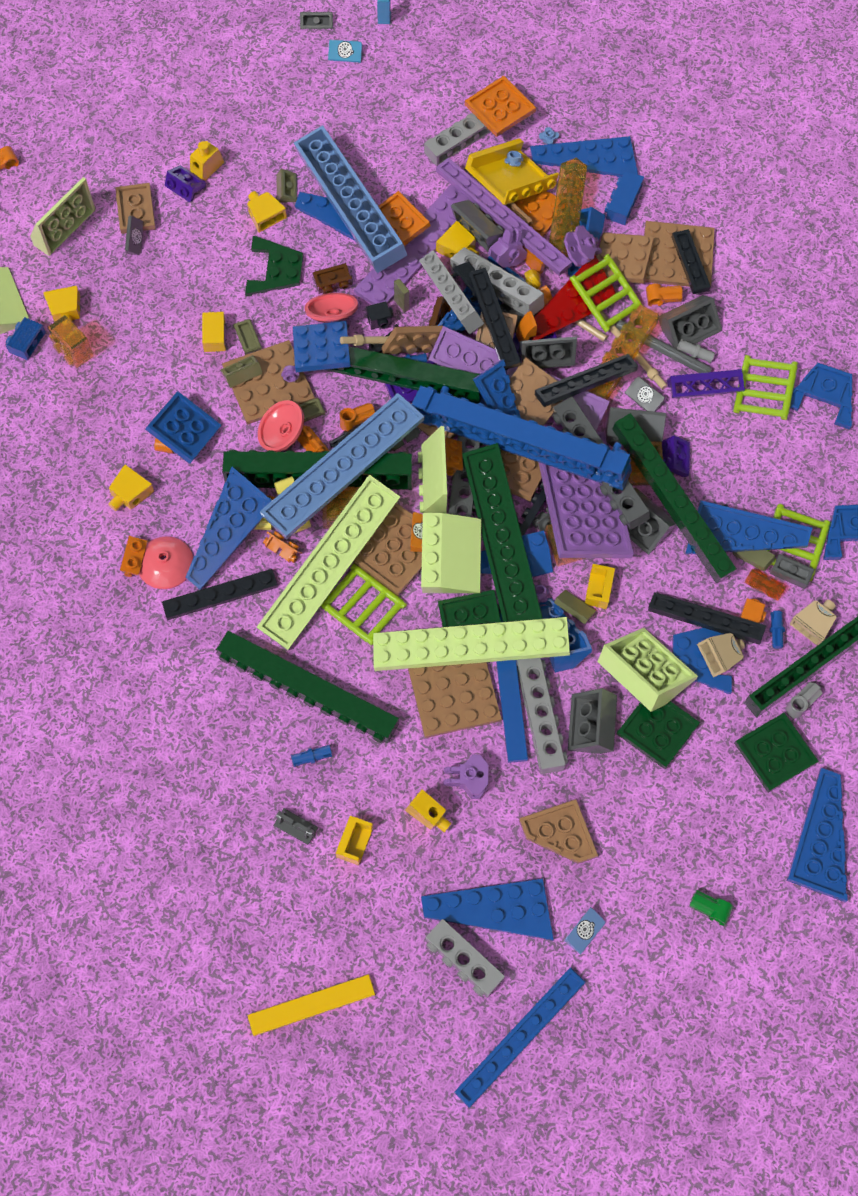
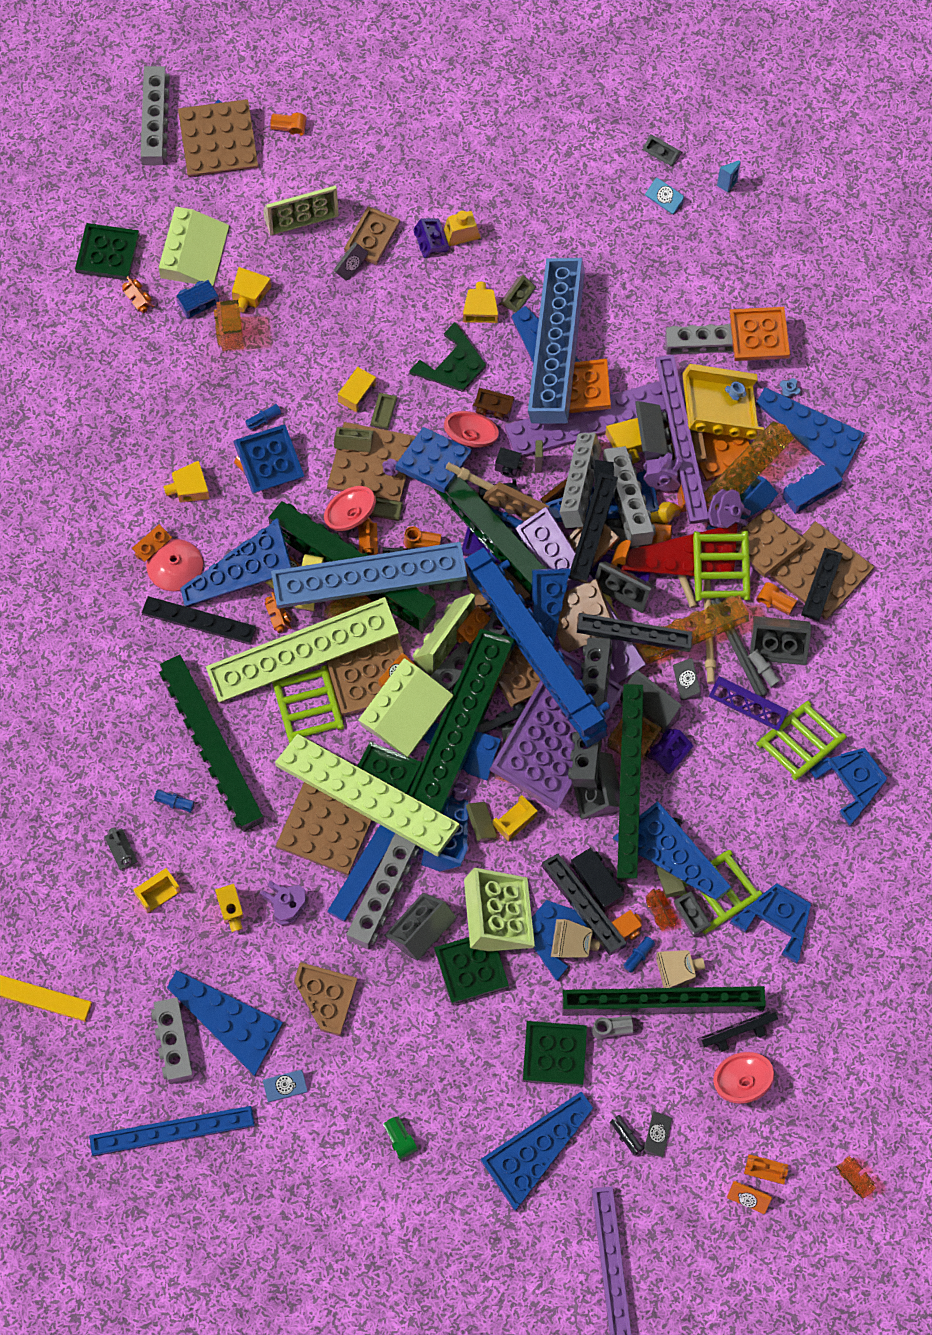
camera: 35 degrees right, 0 degrees up
none -> blue axle [245,404,281,430]
none -> black brick [571,847,625,912]

